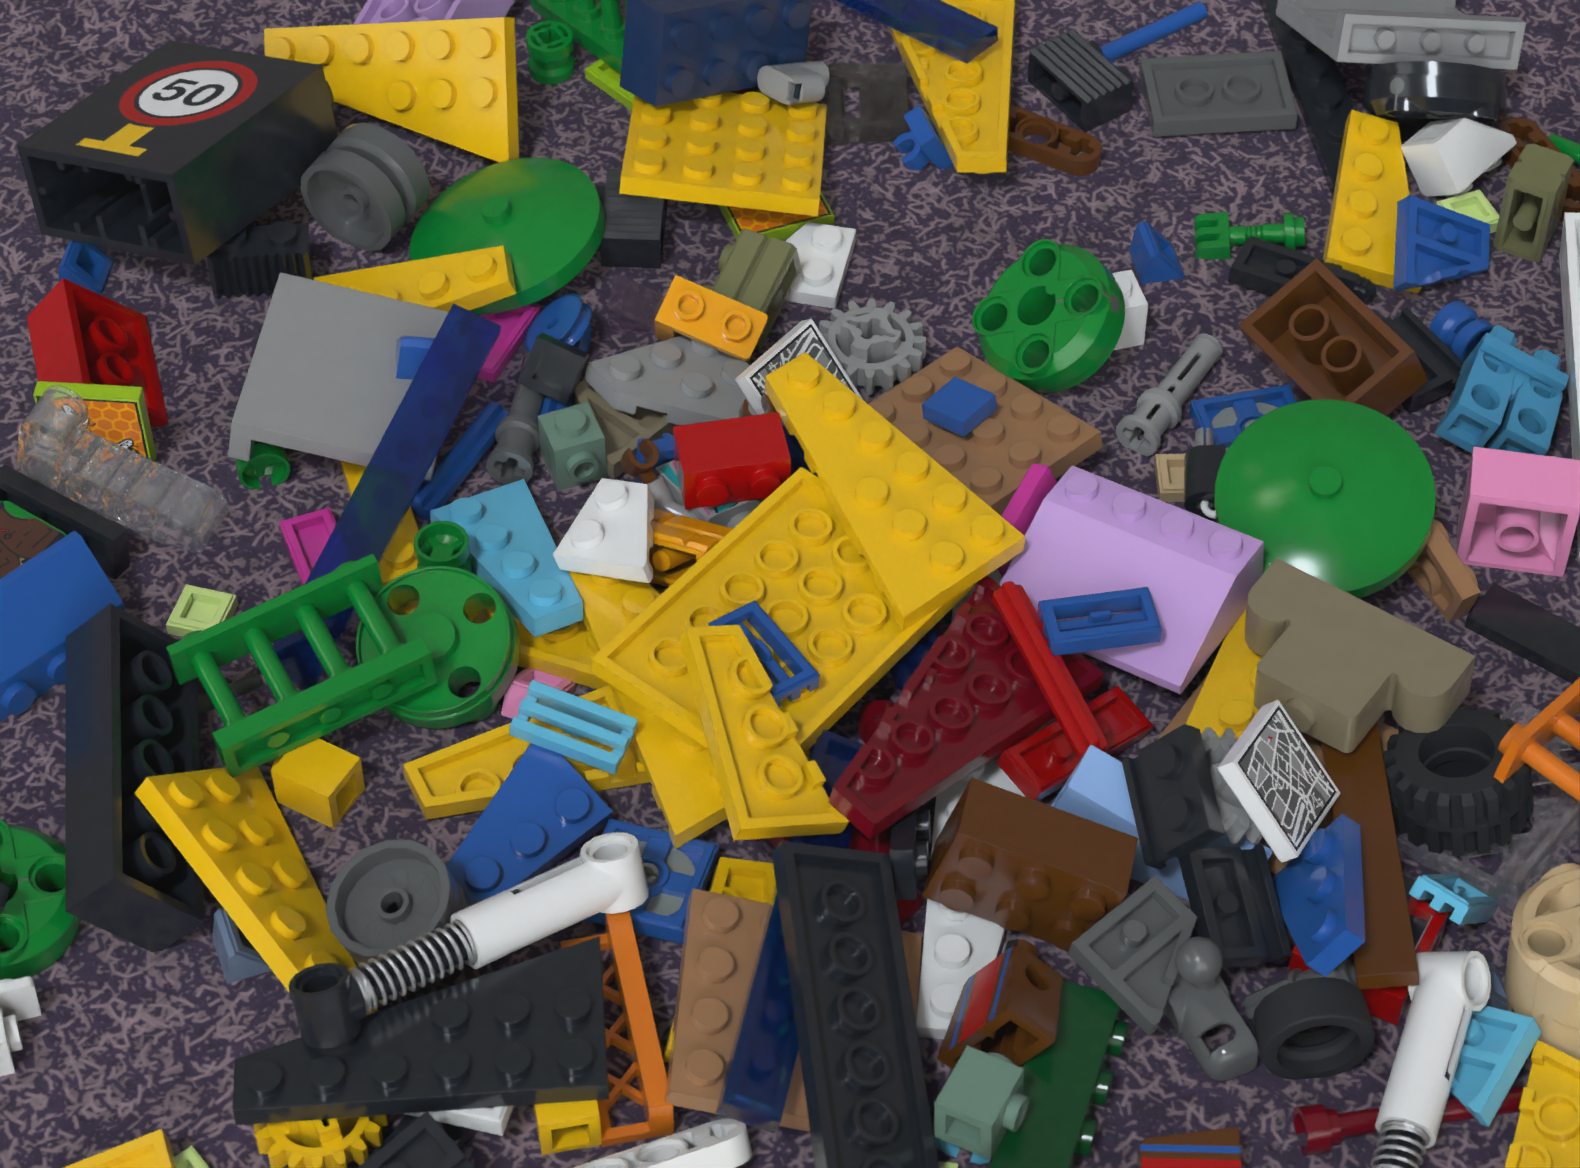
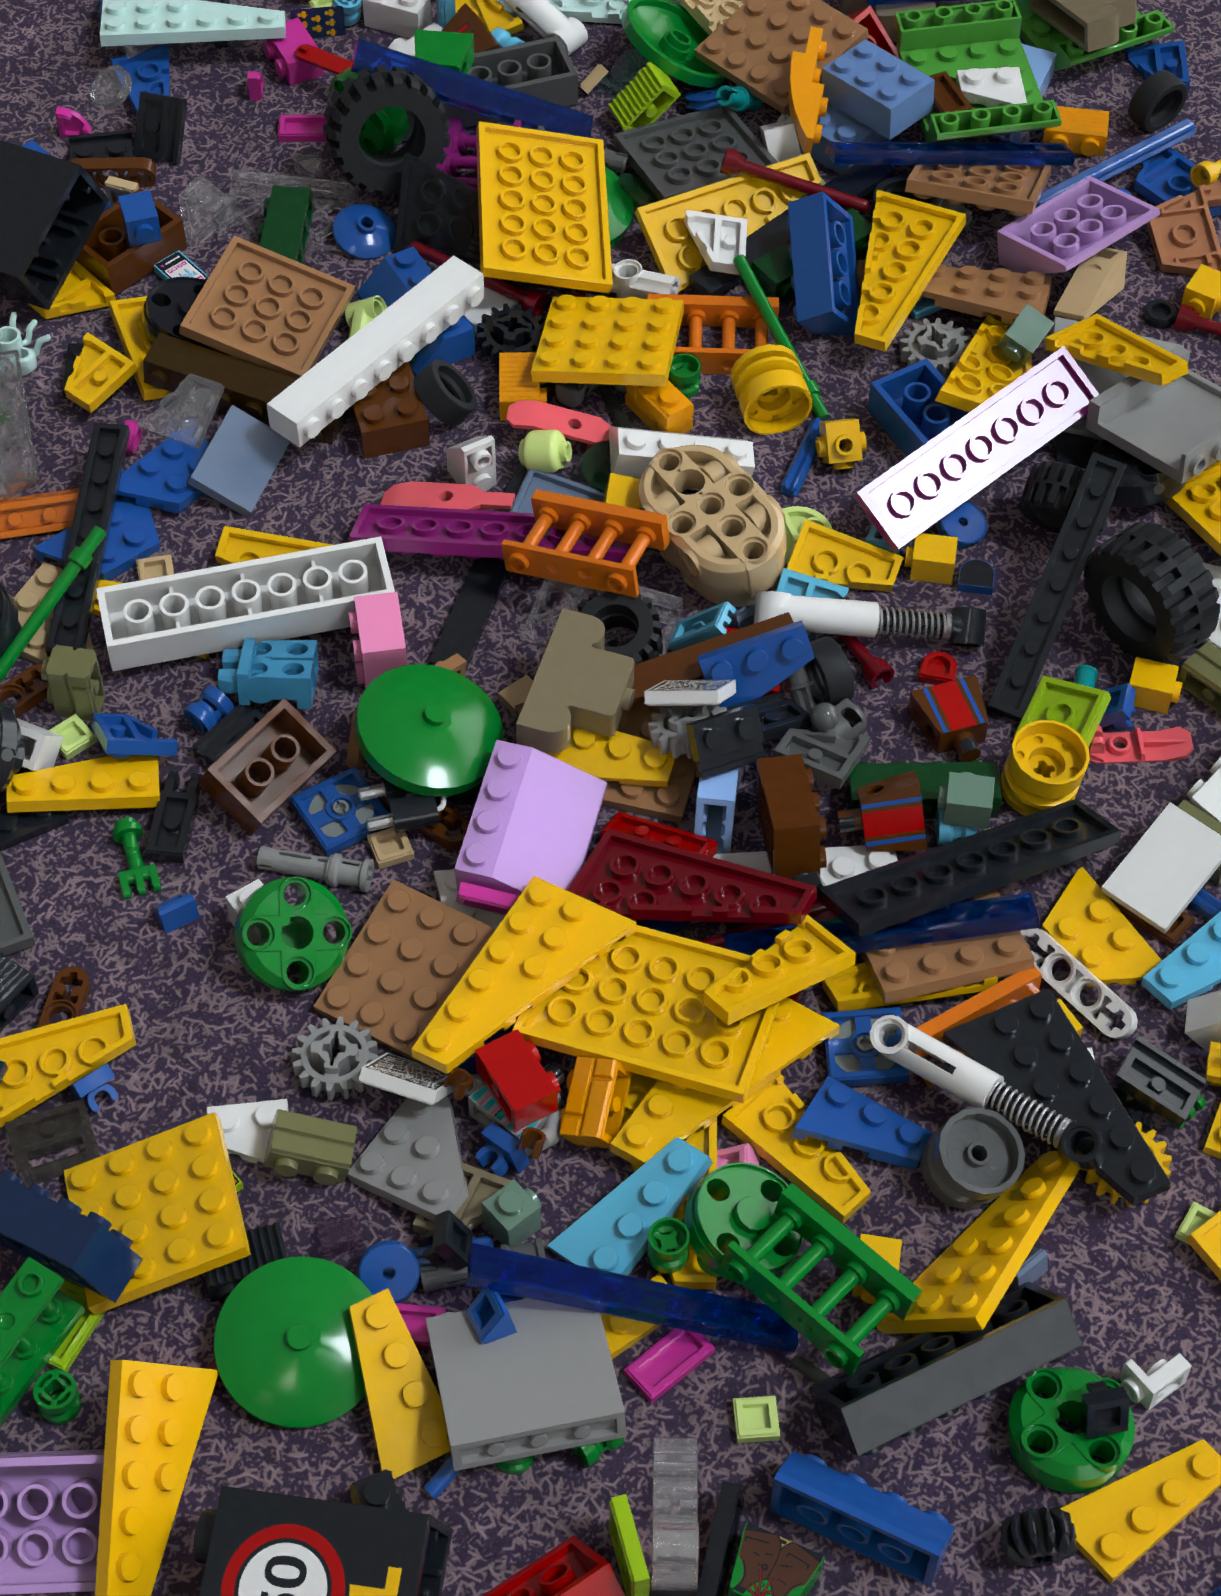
camera: 110 degrees left, 5 degrees up
dark grey wheel [301,122,430,252] -> none
medium azure tile [509,680,638,775] -> none
white wing [553,478,654,583] -> none
light orange bracket [654,275,768,362] -> none
blue tile [708,600,820,707] -> none
light grey piece [757,61,830,105] -> none
blue tile [922,377,997,437] -> none
red axle [992,581,1108,759] -> none
blue tile [1037,587,1162,656] -> none

